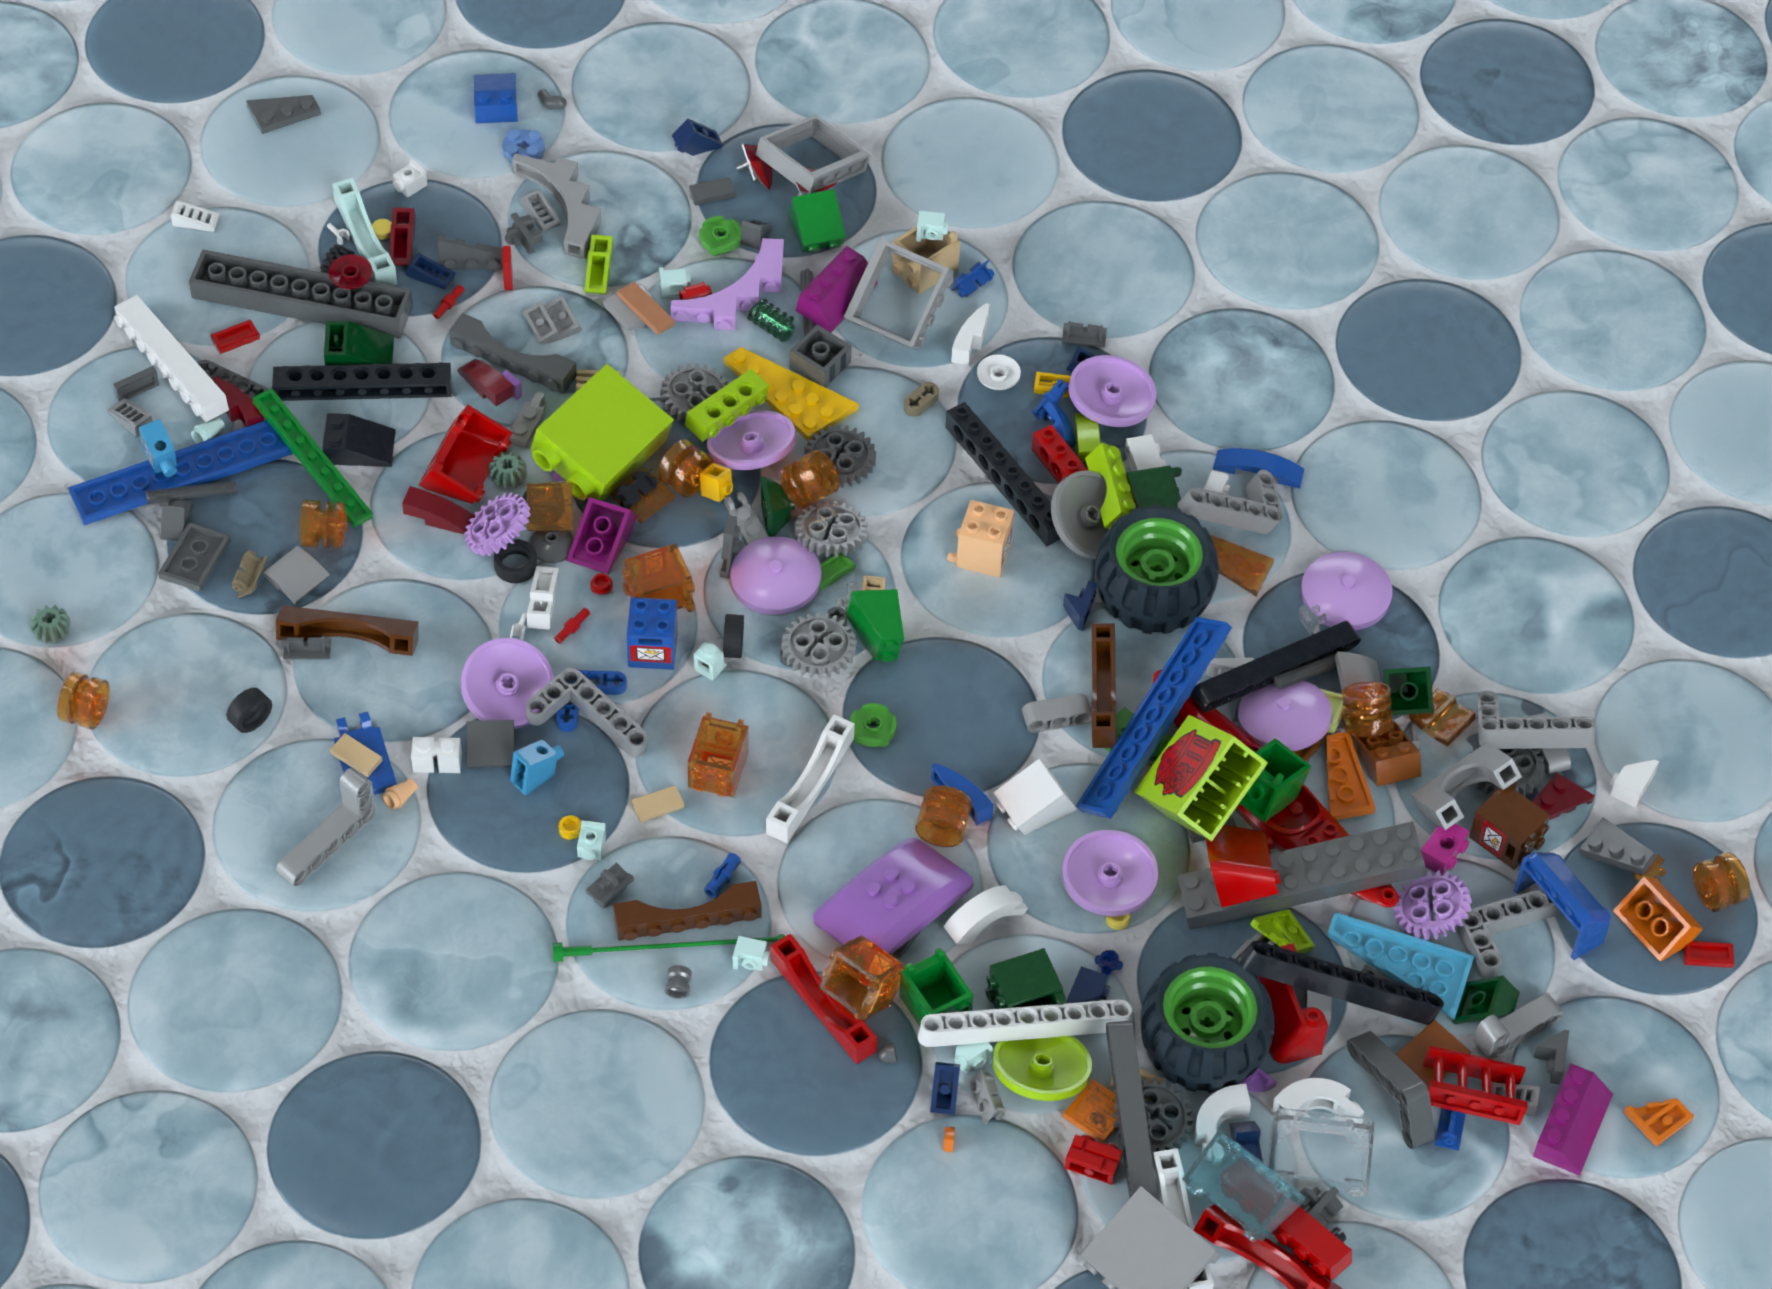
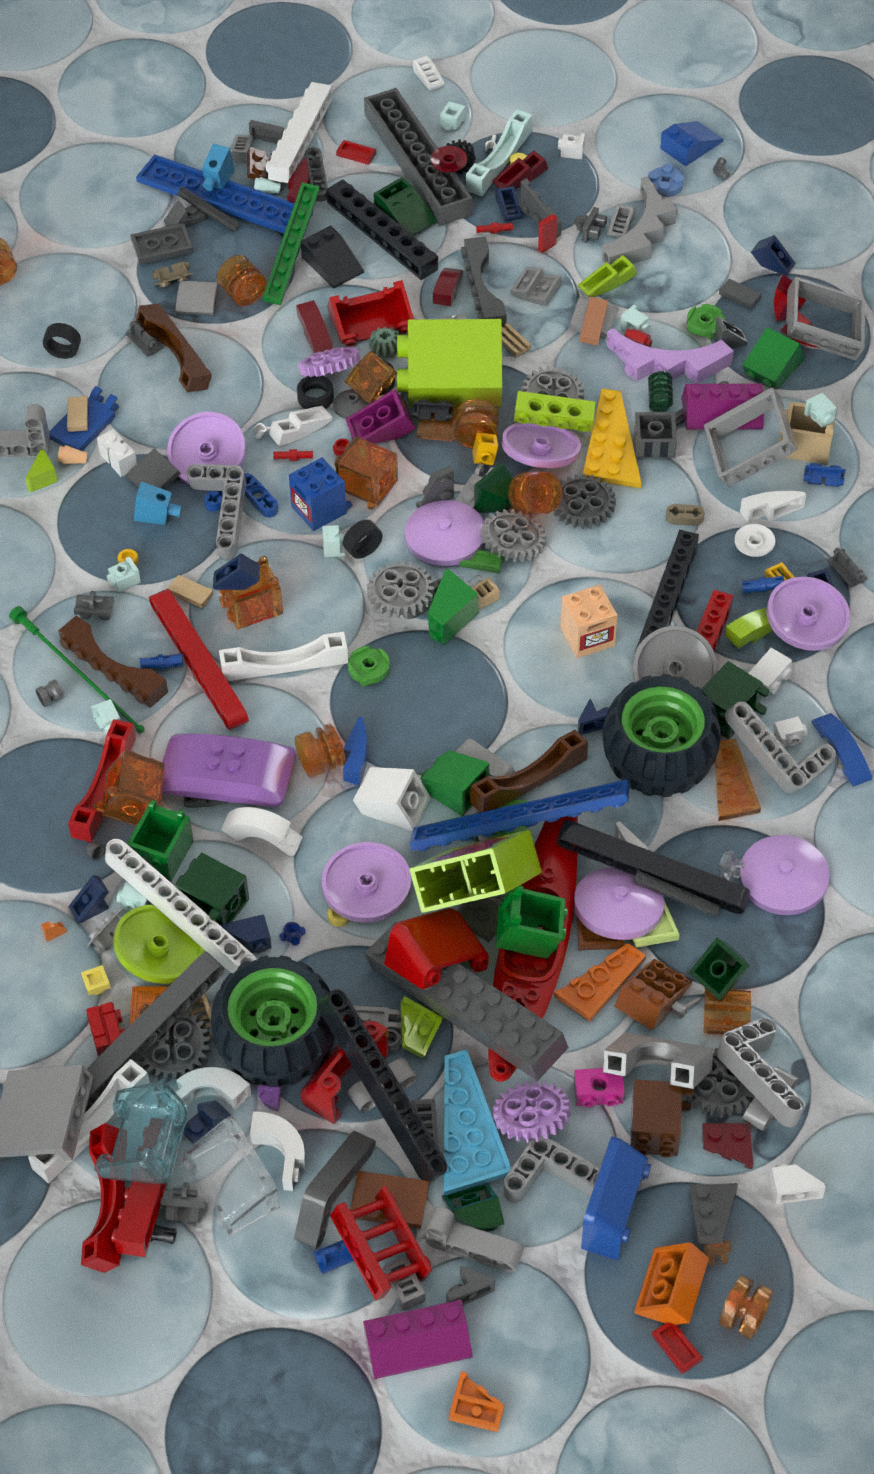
camera: 55 degrees right, 0 degrees up
sand green gear [30,605,71,644] -> none
dark grey wing [246,95,321,134] -> none
medium lavender tile [502,370,522,401] -> none
blue slope [1044,401,1076,447] -> none
lime arch [1085,442,1136,529] -> none
light grey slope [1335,652,1385,701] -> none
clear orange wheel [1341,681,1393,737] -> none
none -> lime slope [25,449,58,492]
none -> light yellow tile [81,965,111,996]
none -> red beam [149,589,249,730]
none -> dark blue slope [213,553,260,590]
none -> plate [247,147,278,183]
none -> green slope [421,750,489,816]
none -> light aqua brick [440,101,465,130]

